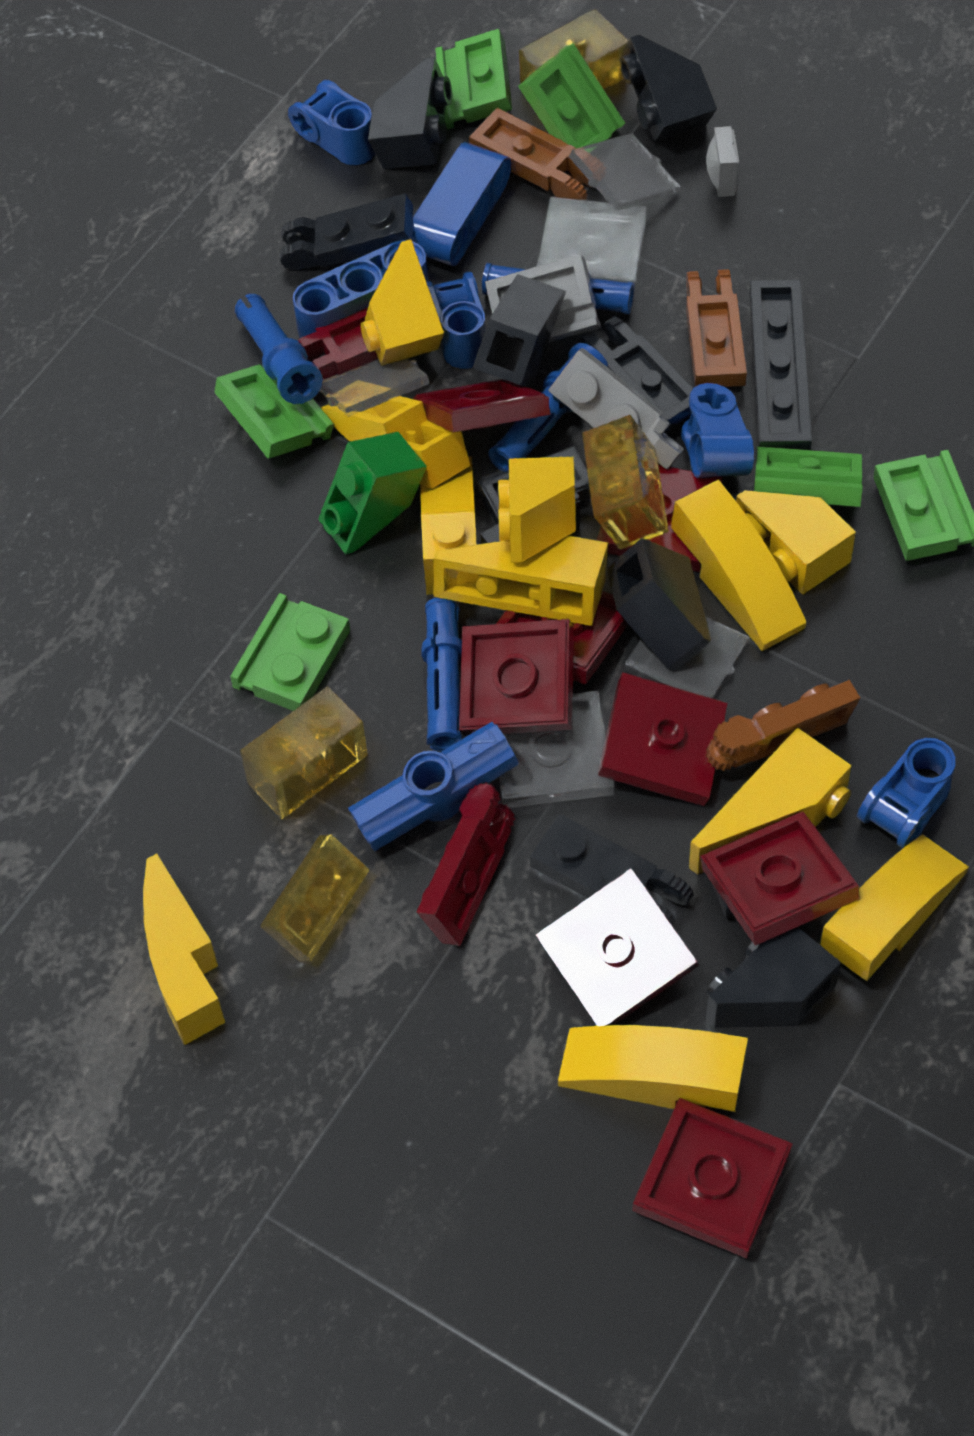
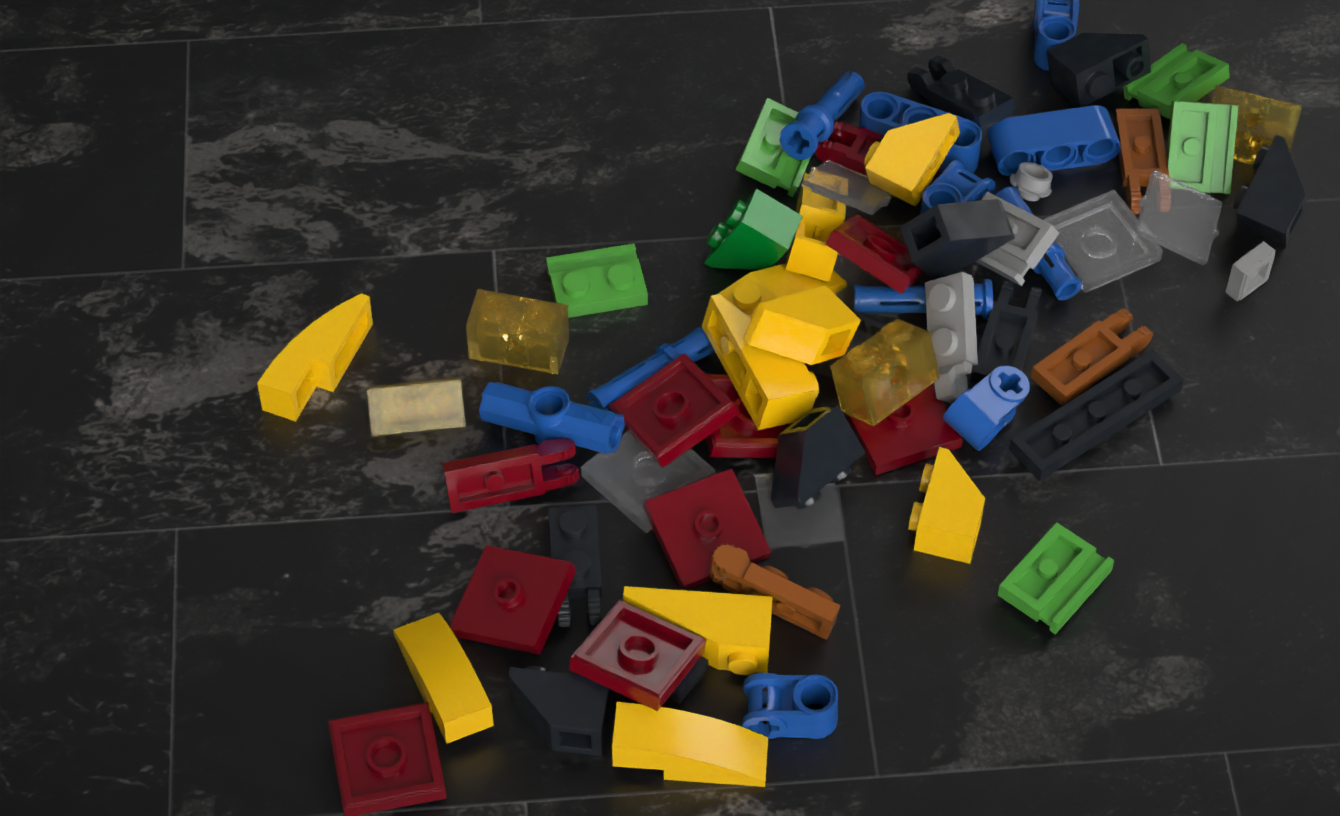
camera: 50 degrees right, 5 degrees down
yellow slope [671,480,807,651] -> none
bright green plate [754,446,863,507] -> none
none -> light grey plate [1010,162,1053,201]

